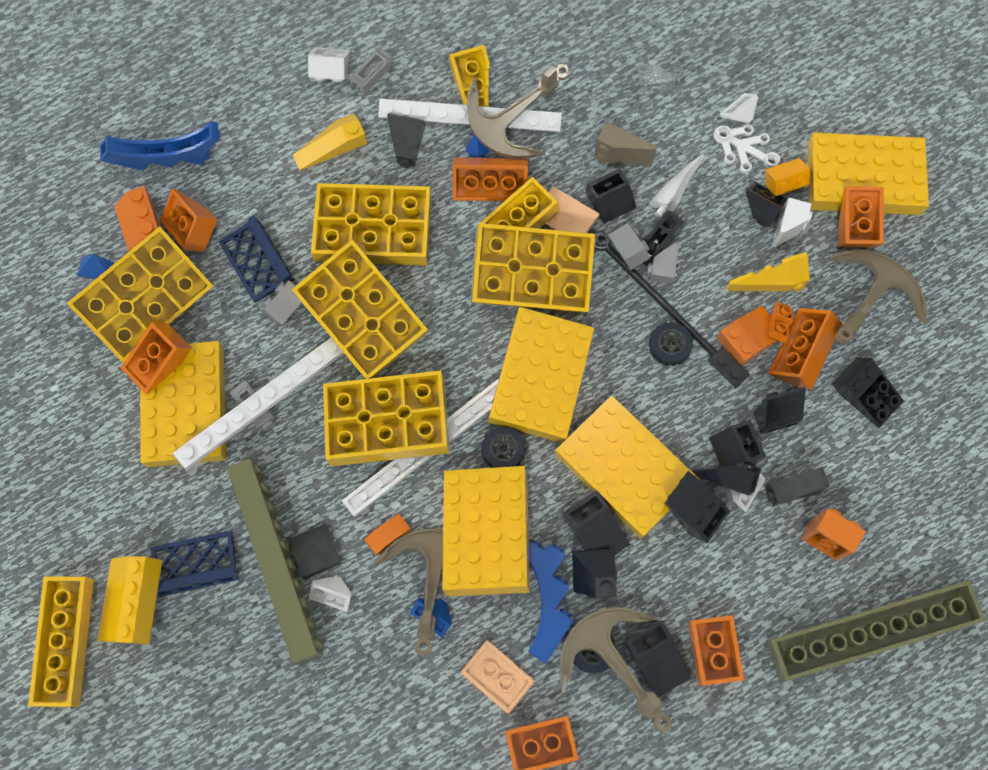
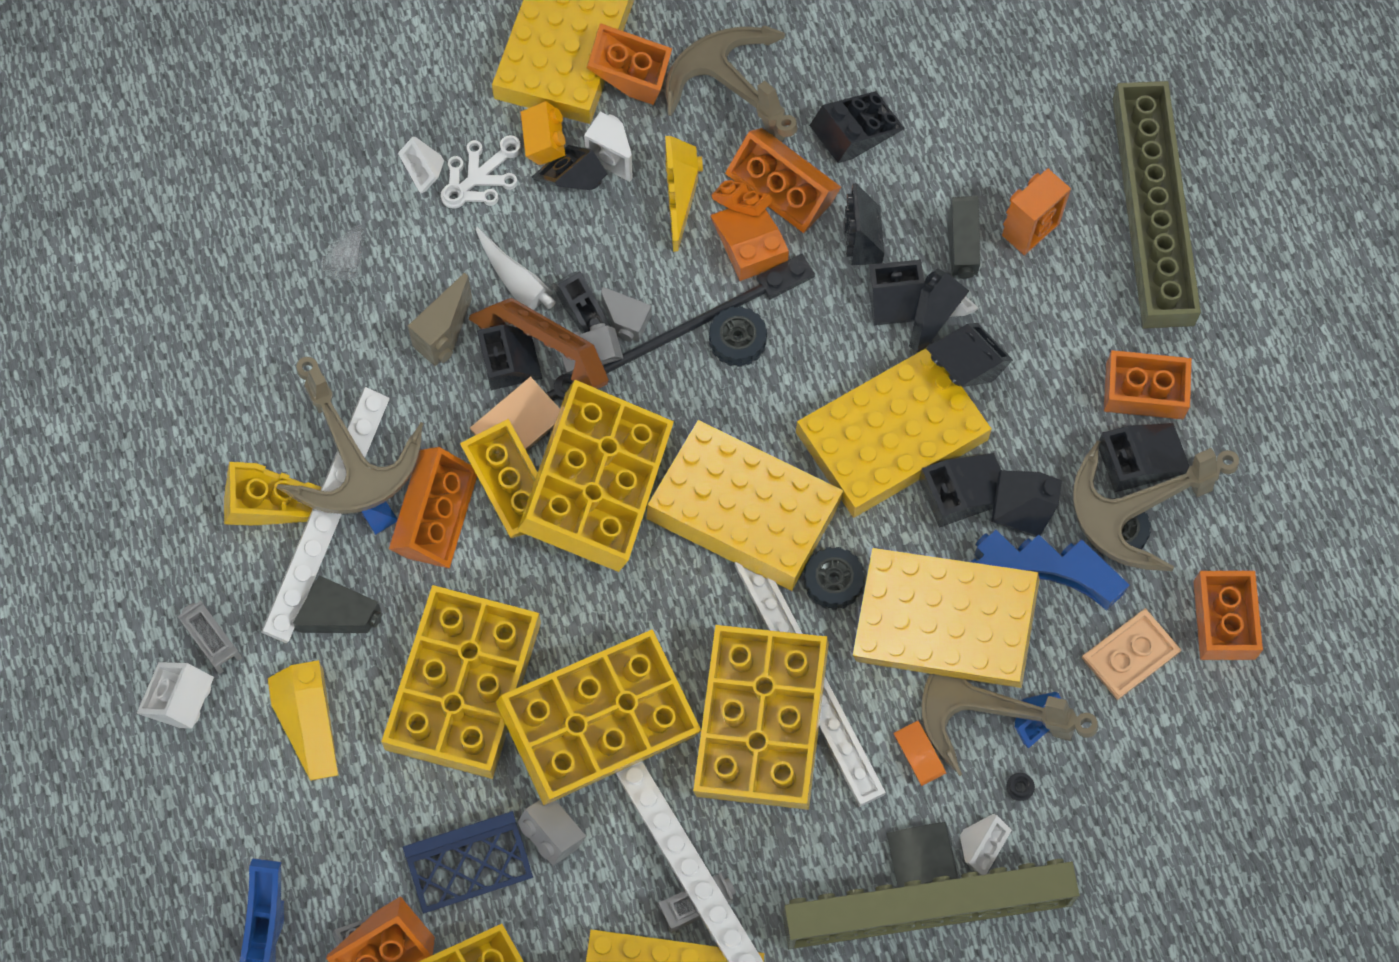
camera: 80 degrees left, 5 degrees down
none -> dark orange slope [468,297,609,389]
none -> black plate [1006,773,1035,801]

